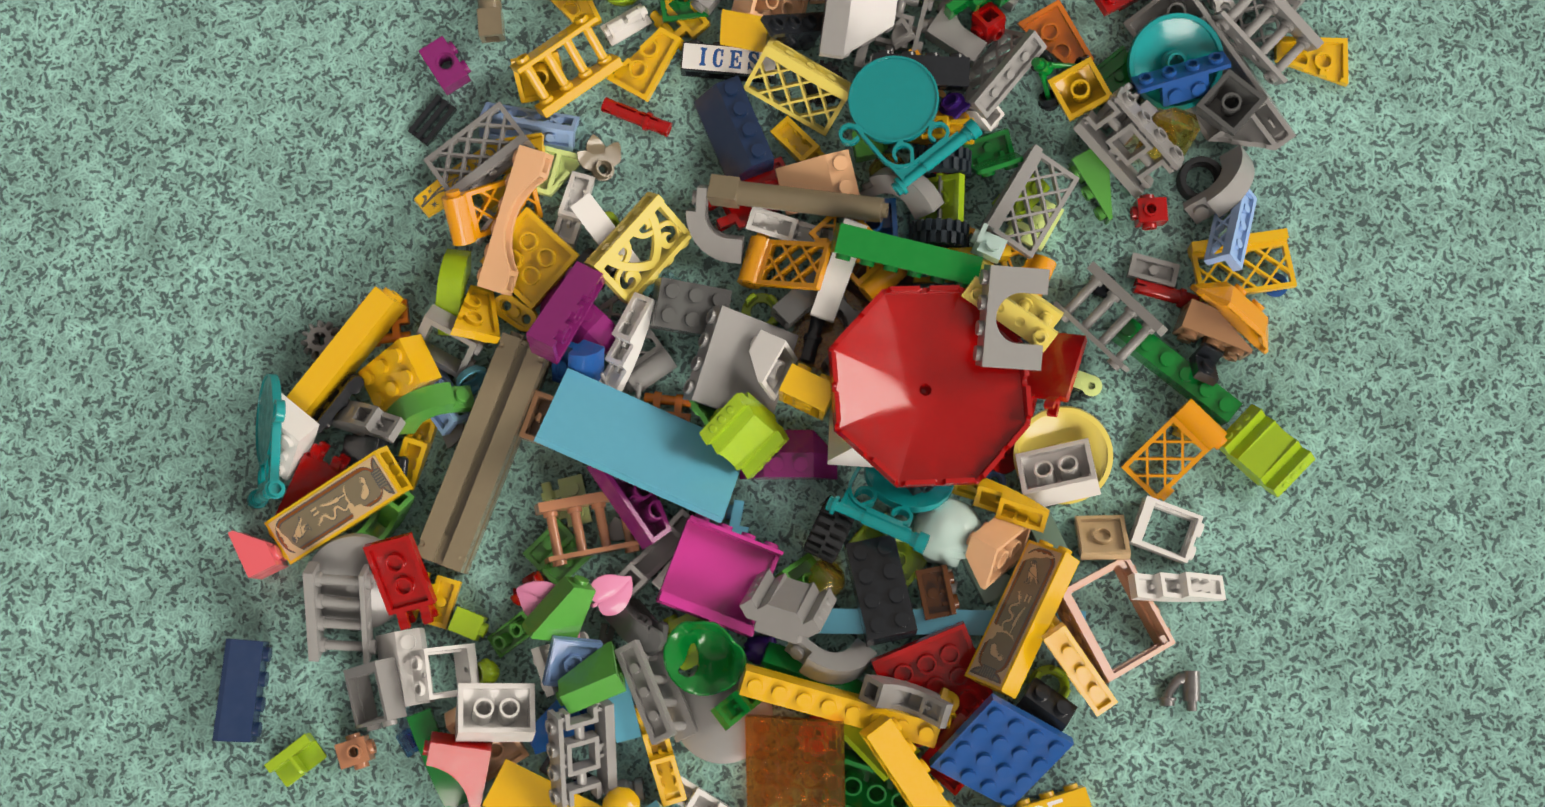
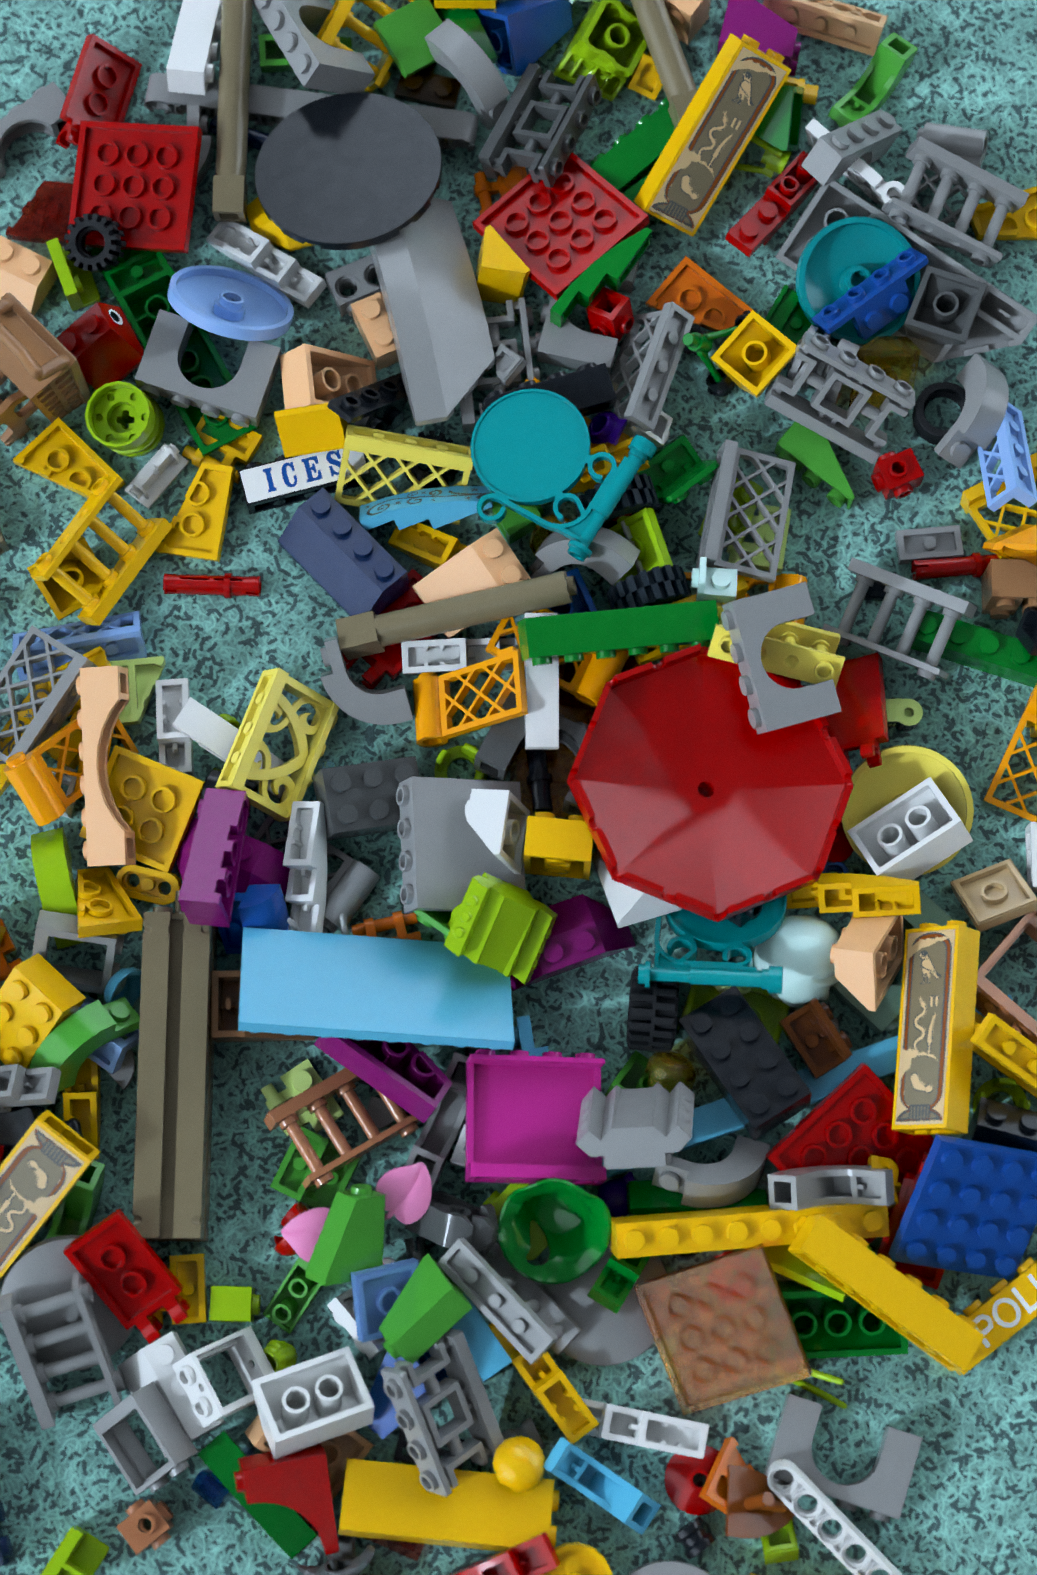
camera: 20 degrees left, 5 degrees down
dark tan plate [577,134,621,181] -> none
none -> medium azure slope [359,486,493,531]

